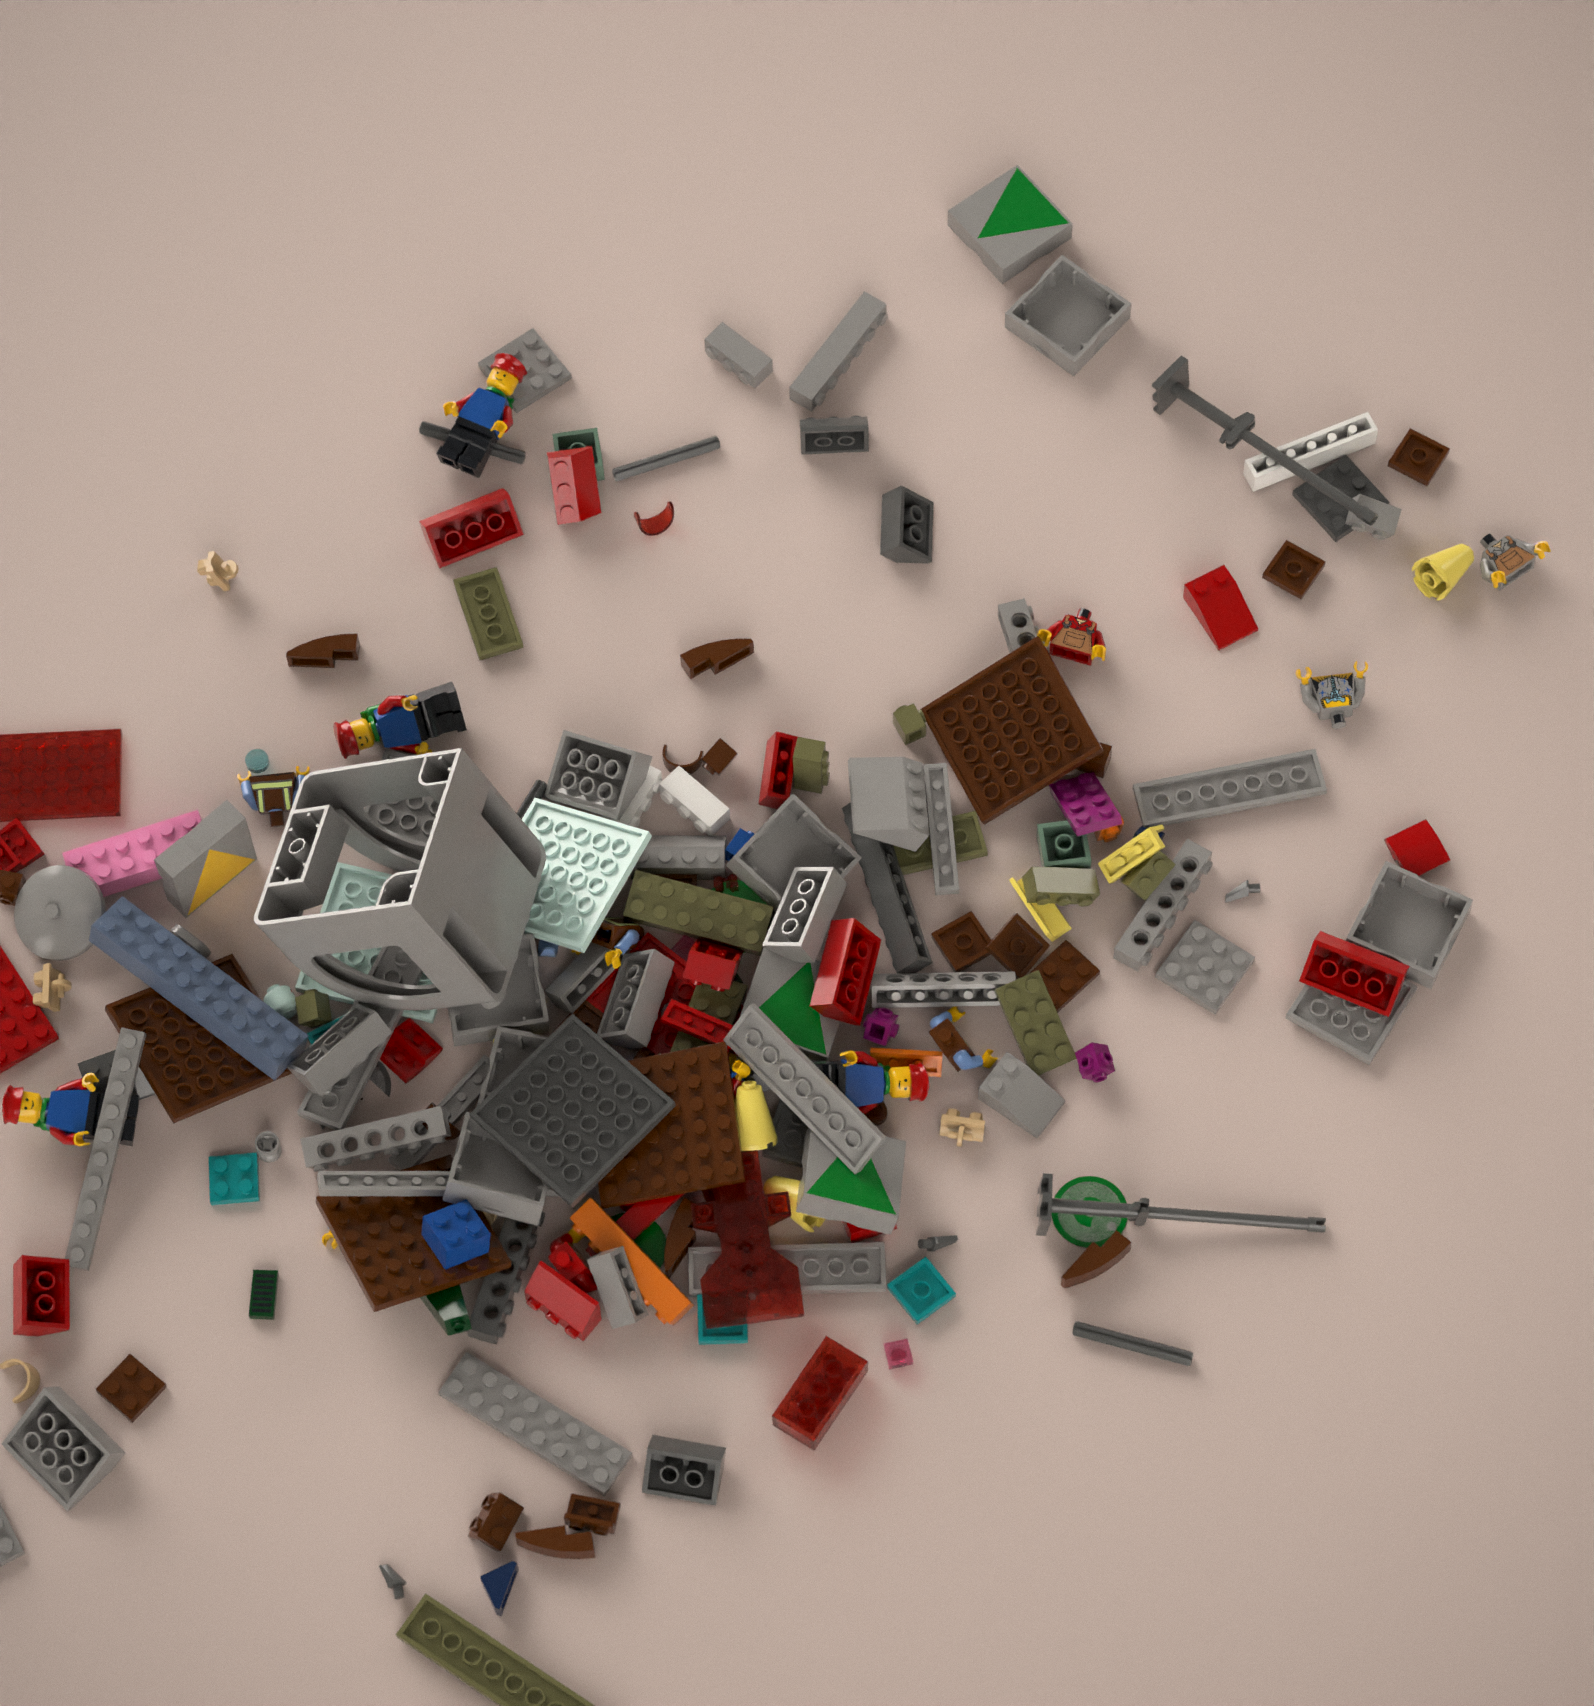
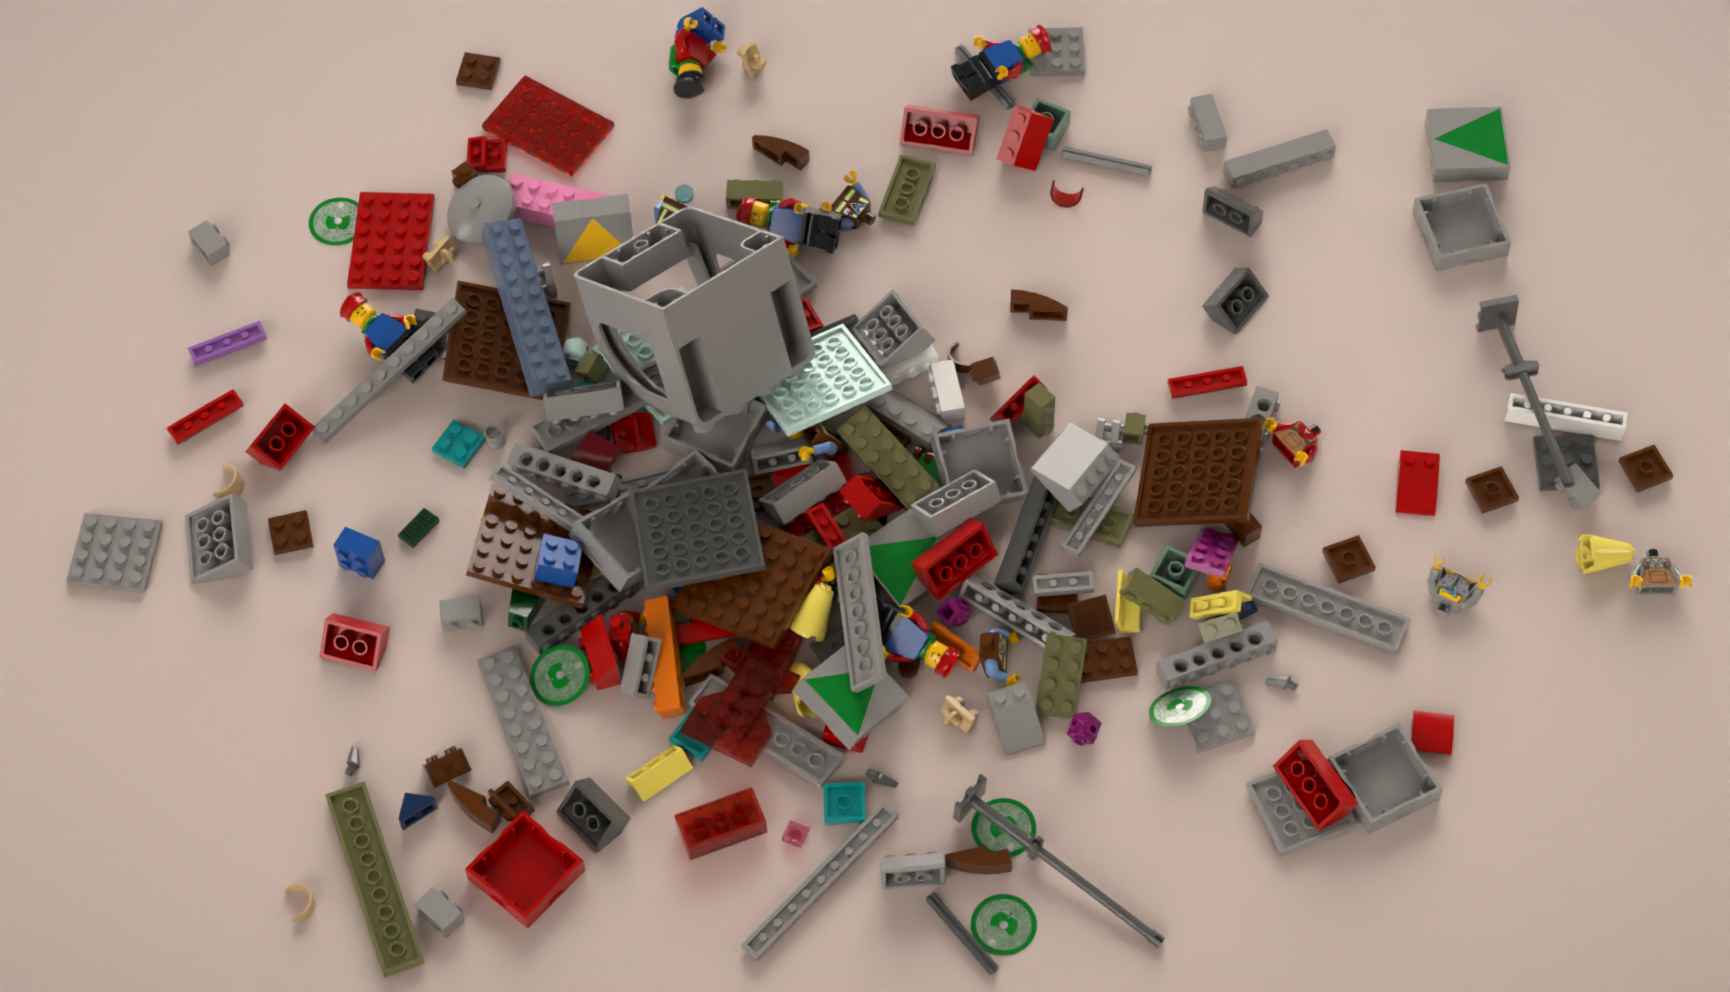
camera: 35 degrees right, 5 degrees down
none -> red slope [319,613,390,671]
none -> blue brick [333,526,385,579]
none -> light grey brick [415,887,464,938]
none -> light grey brick [439,596,483,631]
none -> red tile [465,811,585,929]
none -> green piece [530,645,590,706]
none -> dark red slope [561,431,622,485]
none -> light yellow panel [625,744,693,802]
none -> piece [669,7,727,99]
none -> olive brick [726,179,784,209]
none -> light grey plate [741,802,899,961]
none -> torso [819,170,876,229]
none -> light grey slope [880,852,945,889]
none -> green piece [971,894,1037,955]
none -> light grey plate [1032,571,1094,597]
none -> light grey brick [1095,417,1125,453]
none -> piece [1149,686,1211,726]
none -> red plate [1167,366,1247,399]
none -> reddish brown plate [1322,535,1376,584]

